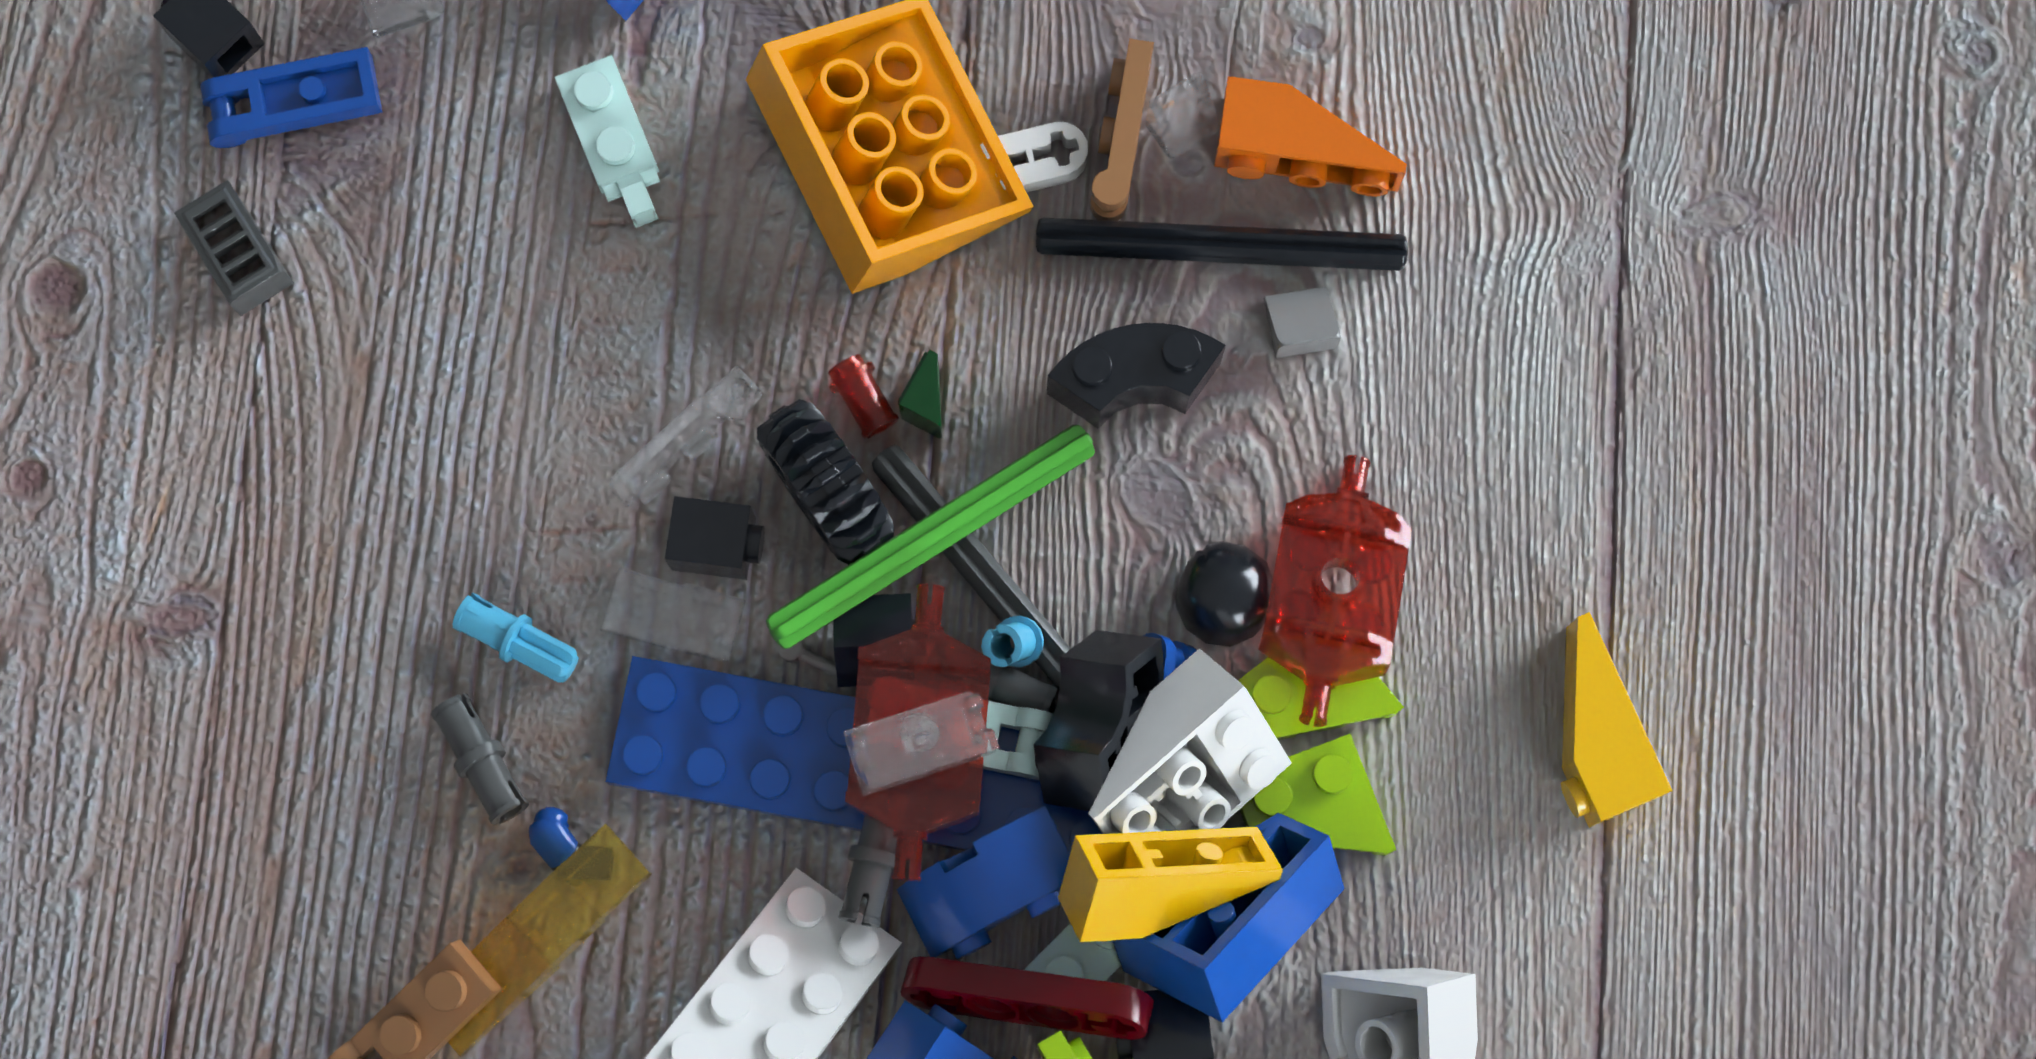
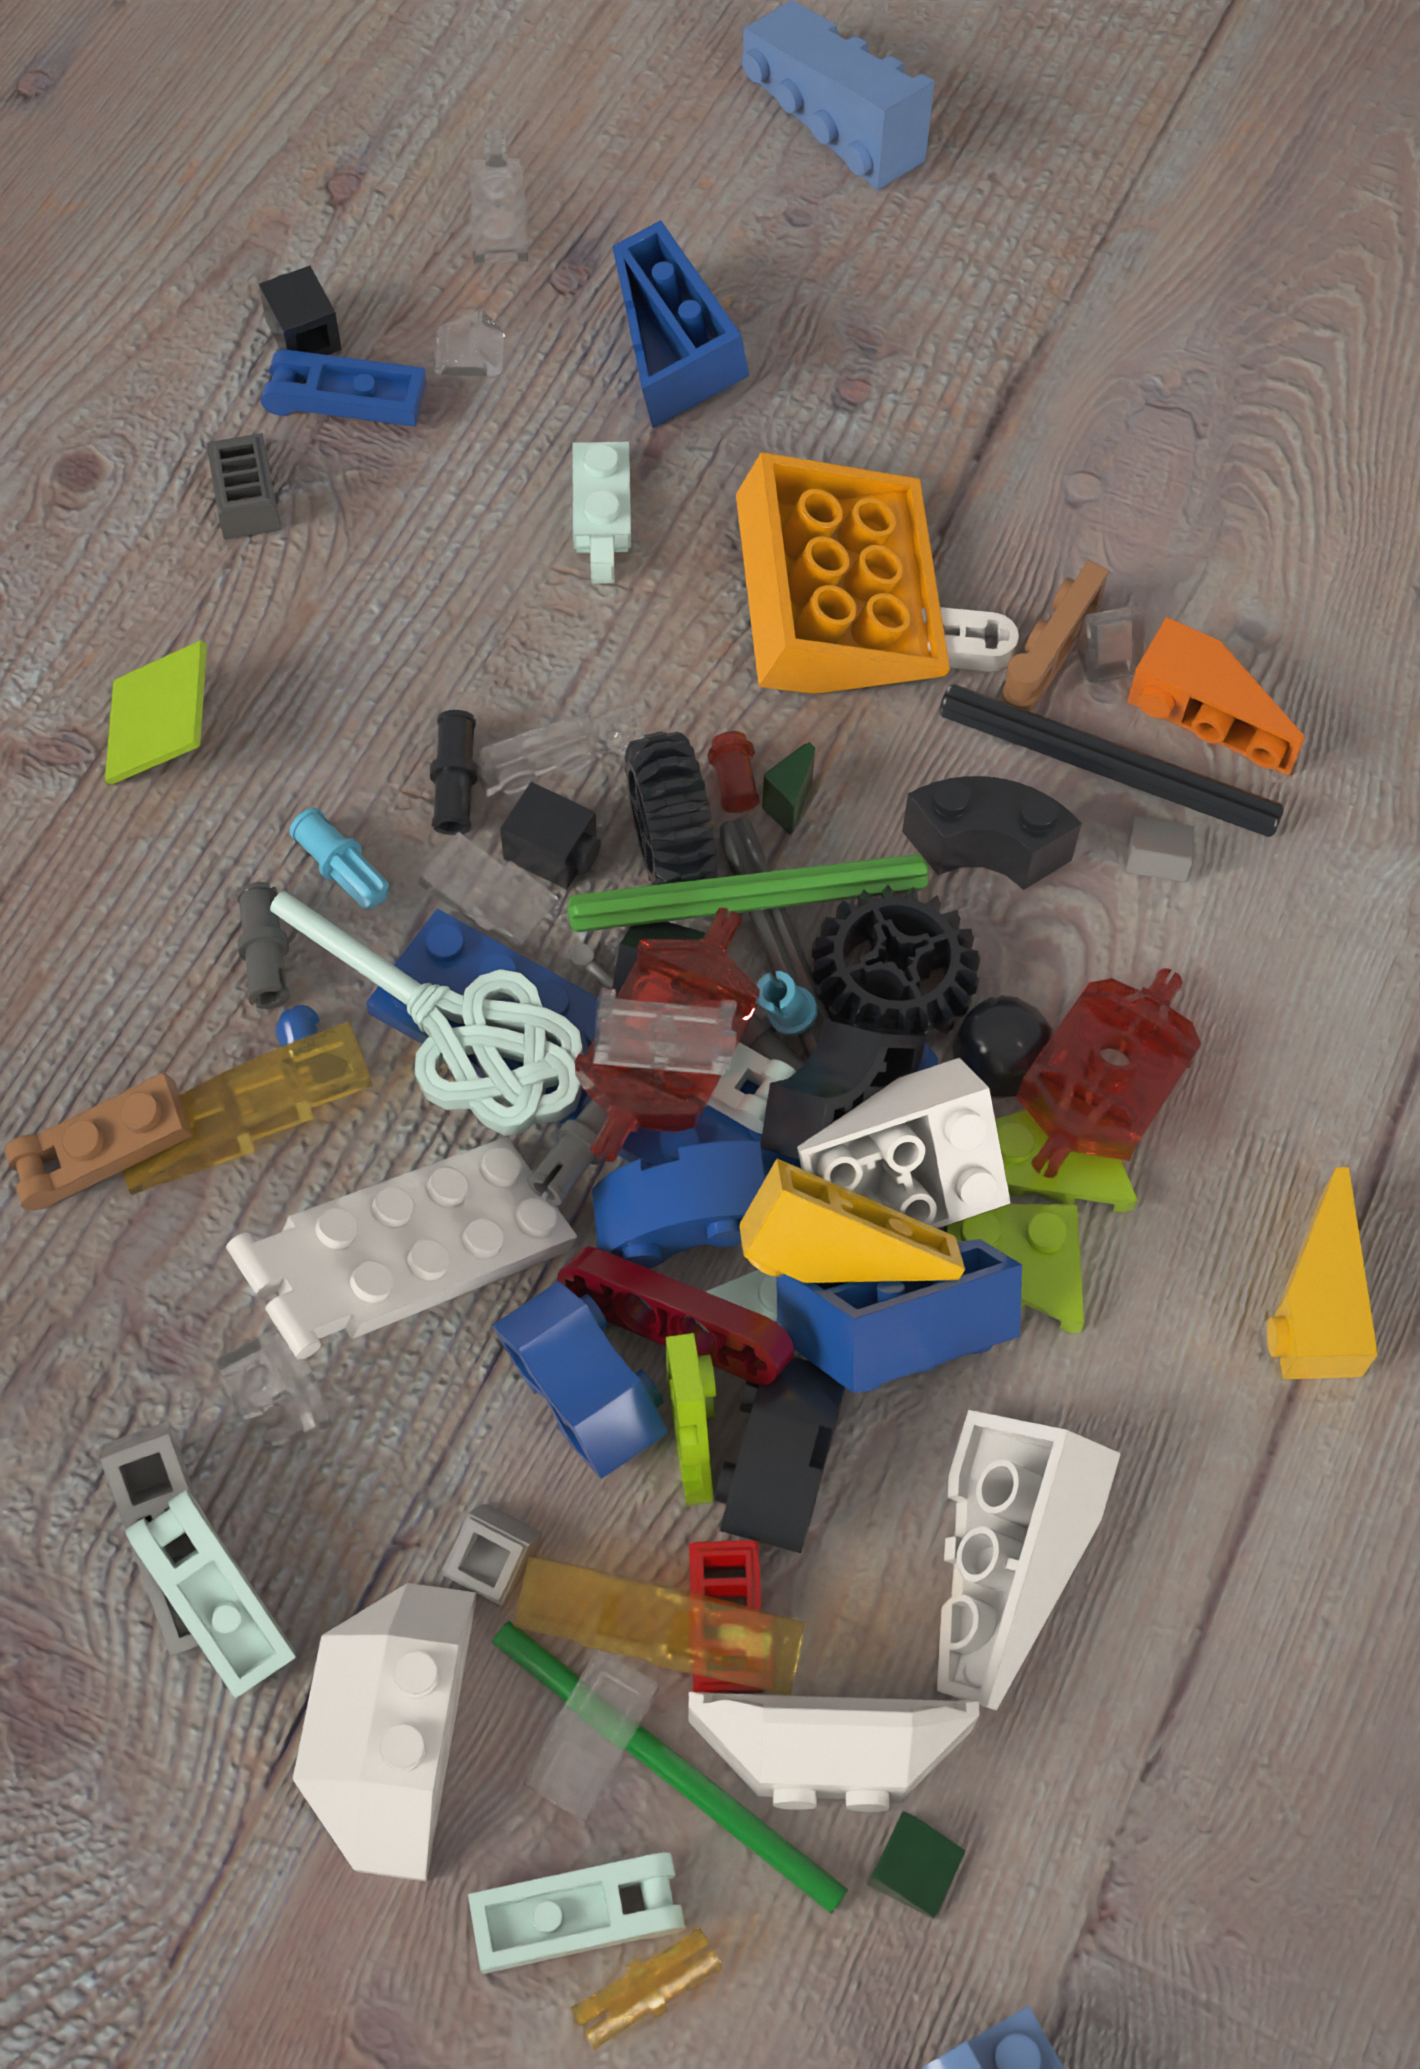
camera: 20 degrees right, 15 degrees down
none -> lime piece [105,640,207,785]
none -> light aqua piece [270,891,584,1136]
none -> black pin [430,710,478,835]
none -> black gear [810,884,980,1044]

